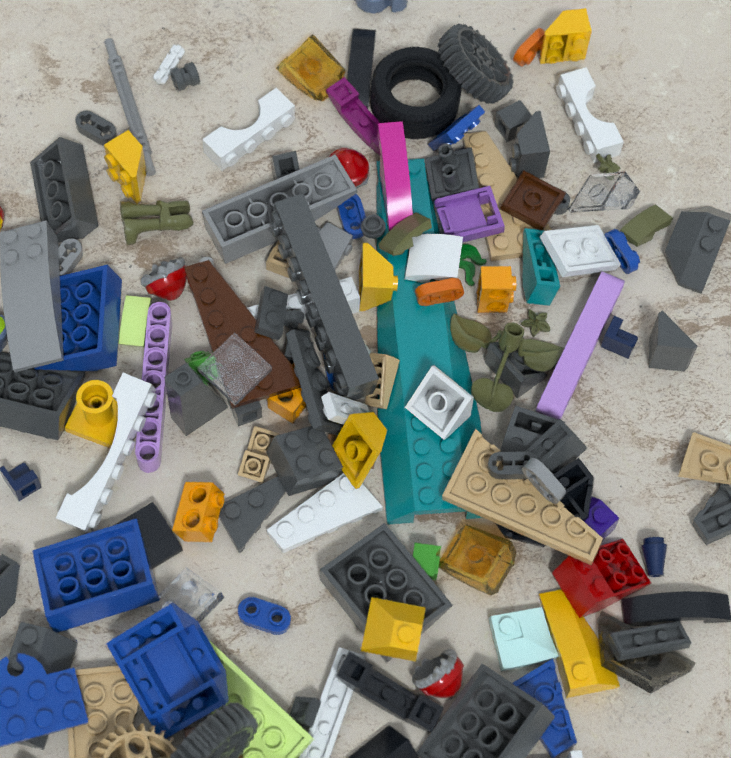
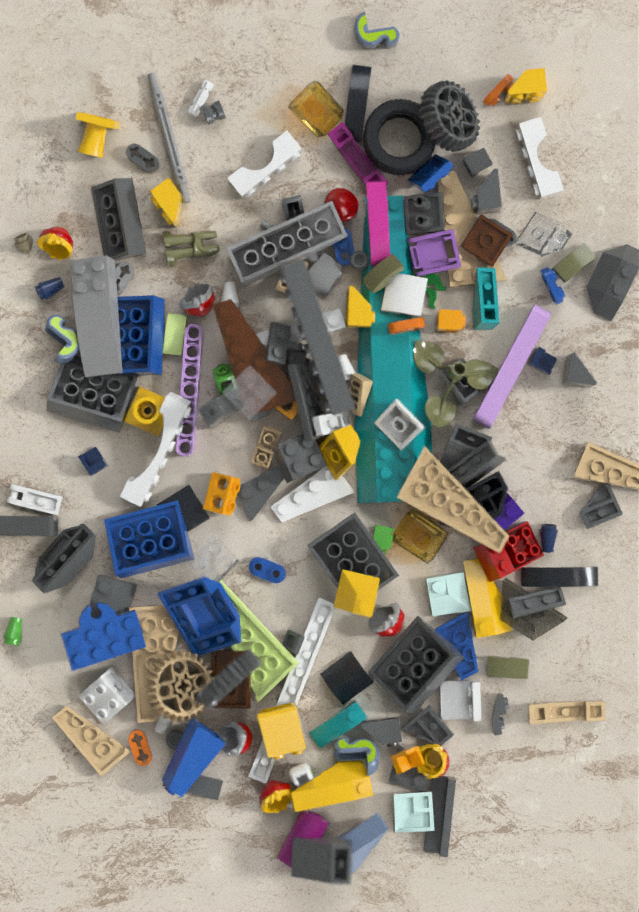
camera: 10 degrees right, 25 degrees up
black slope [335,651,444,733] -> none
dark grey beam [487,452,539,479] -> none
olive plant [520,309,551,338] -> none
light grey beam [522,458,566,504] -> none
white plate [540,225,621,277] -> none
olive plant [596,153,621,179] -> none
none -> yellow plant [76,112,120,158]
none -> olive slope [487,655,529,679]

